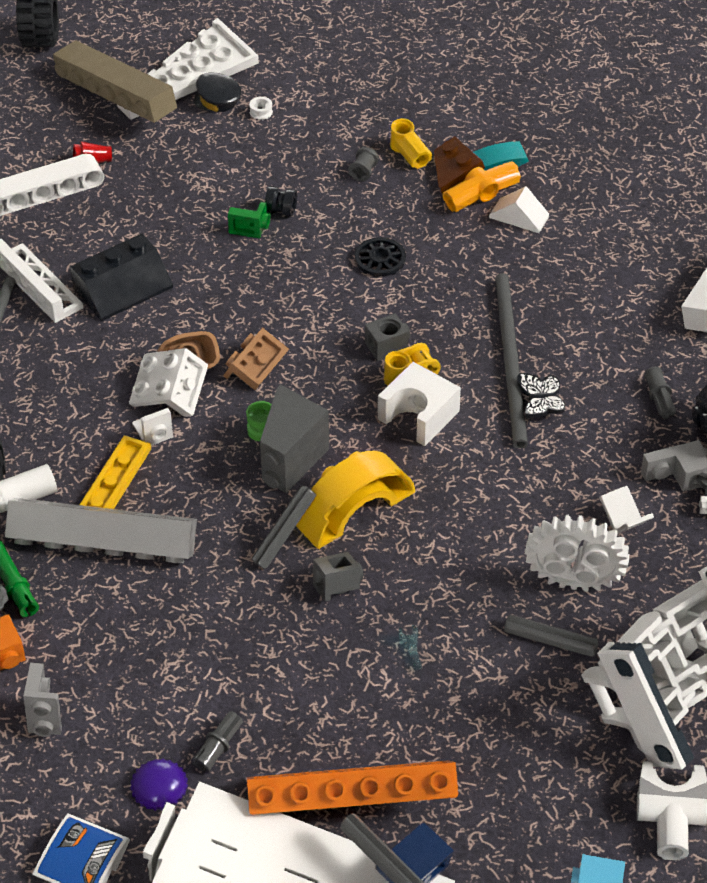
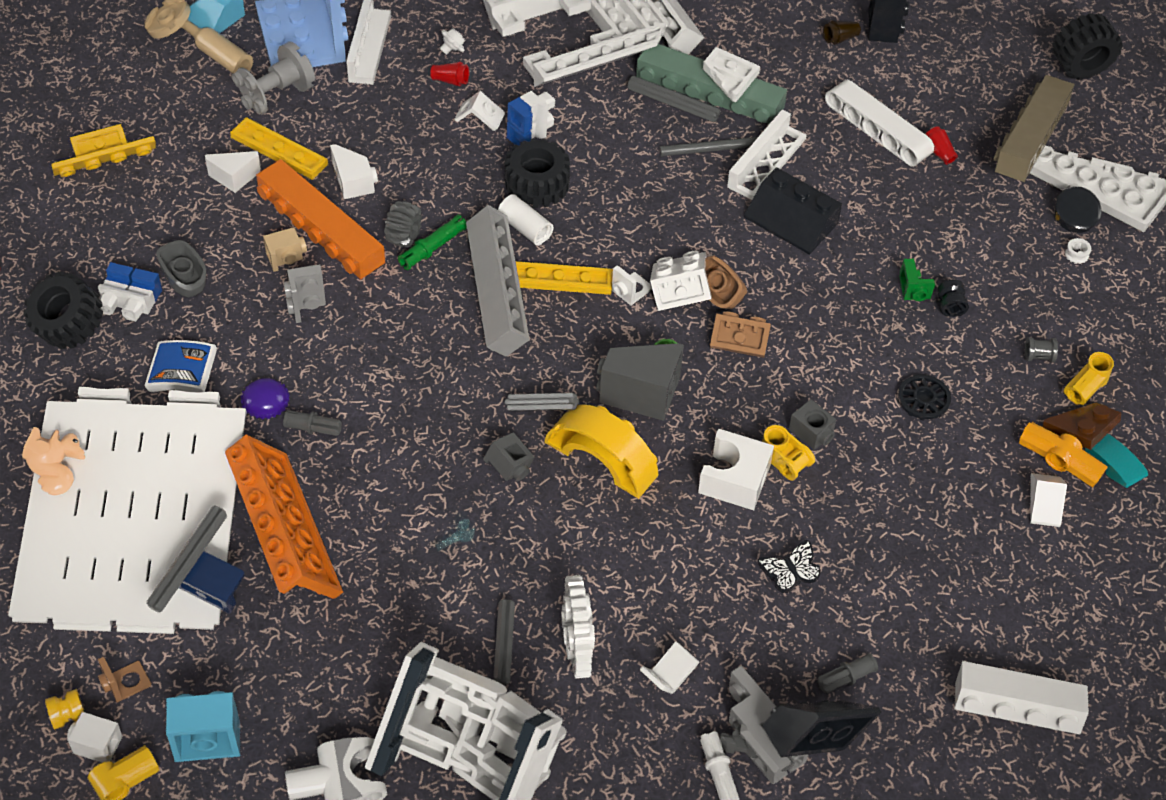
camera: 70 degrees right, 5 degrees up
dark grey piece [495,273,528,448] -> none

